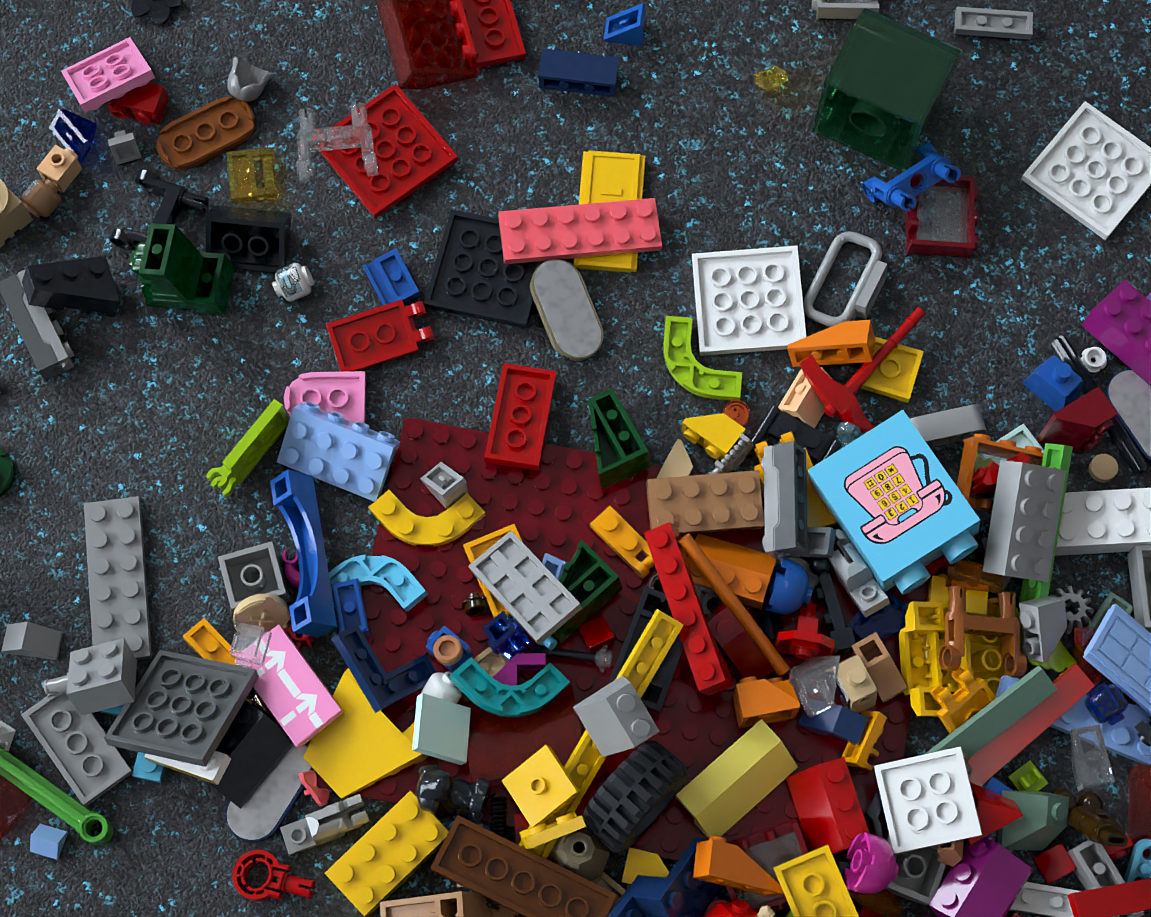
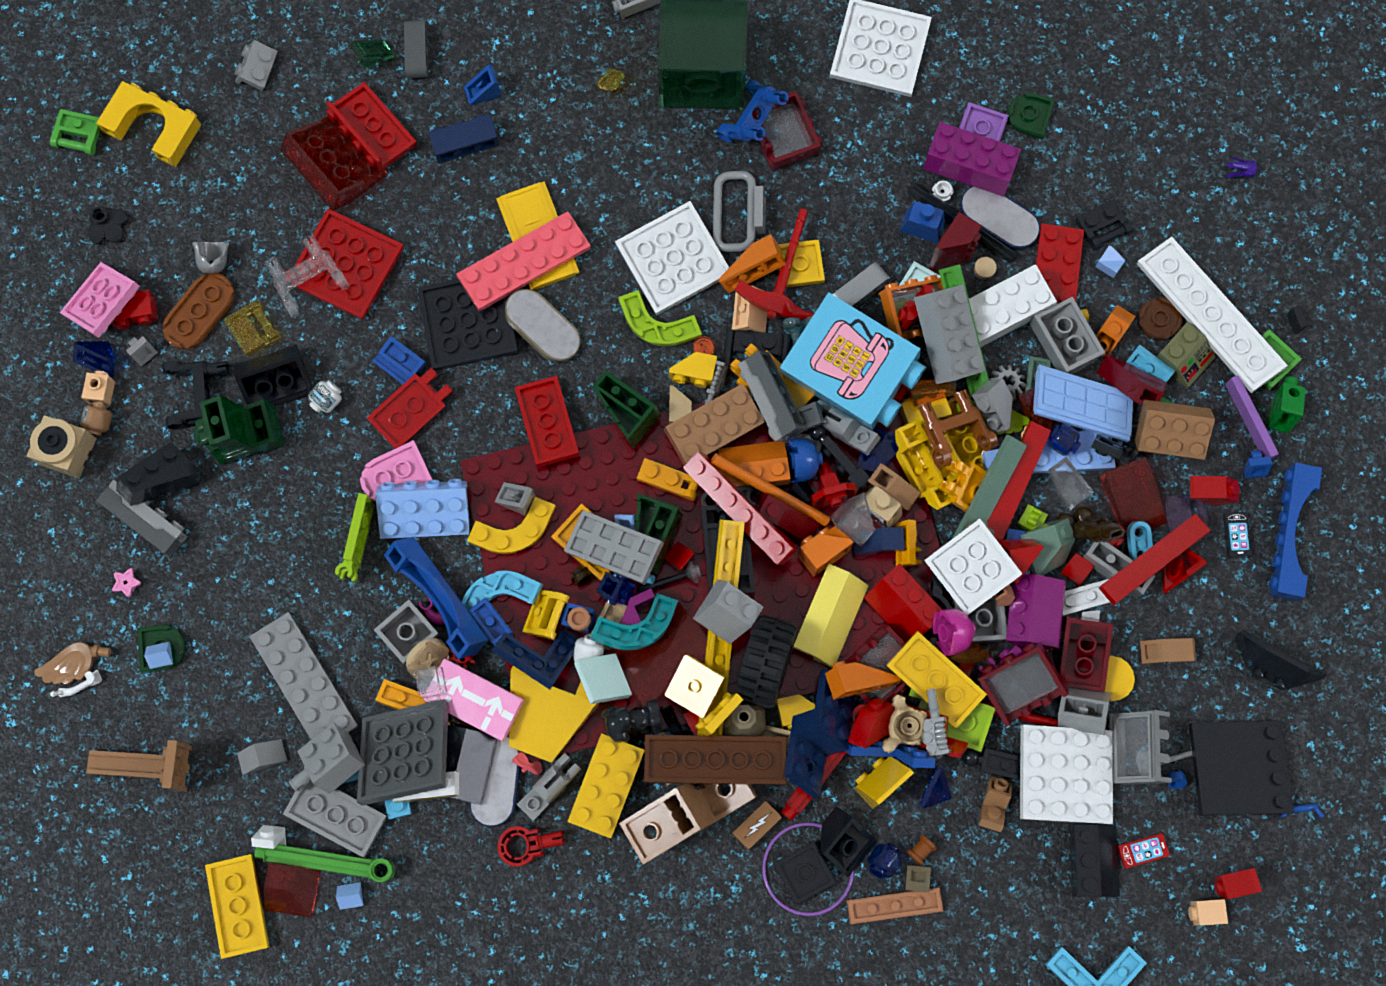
camera: 25 degrees left, 5 degrees up
none -> yellow plate [522,590,570,640]

